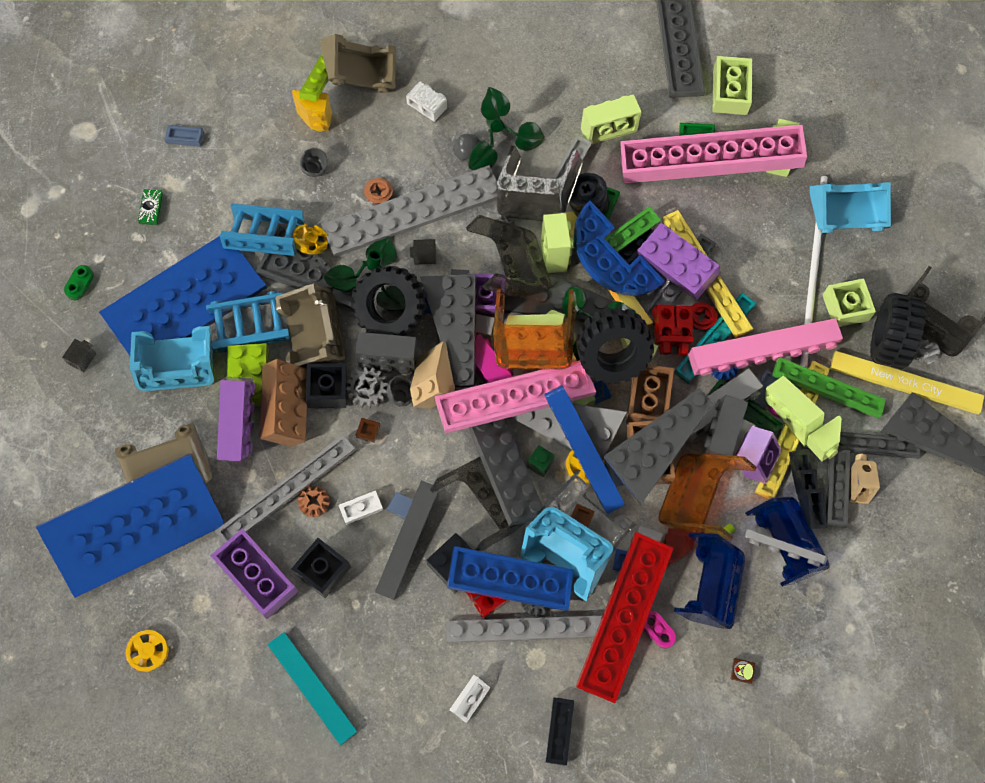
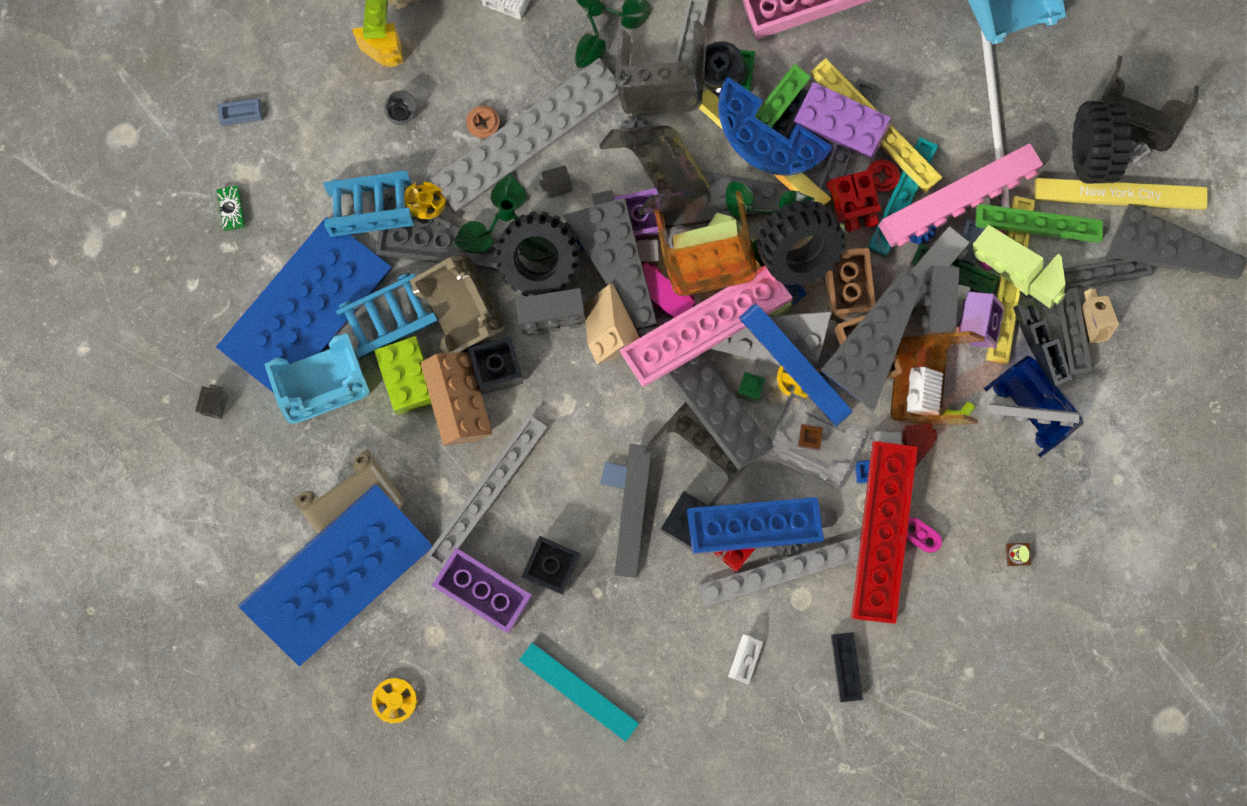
camera: 10 degrees left, 10 degrees up
green plate [64,265,94,301] -> none
medium lavender brick [217,377,256,461] -> none
nougat gear [298,486,330,517] -> none
white plate [338,490,383,525] -> none
light grey gear [346,367,388,409] -> none
reddish brown plate [356,418,380,443] -> none
dark grey hair [386,376,412,407] -> none
dark grey hair [453,134,481,160] -> none
medium azure windscreen [520,507,613,601] -> none
yellowish green brick [541,213,574,273] -> none
clear blue windscreen [674,533,745,629] -> none
yellowish green brick [823,278,876,327] -> none
none -> white brick [907,367,943,416]

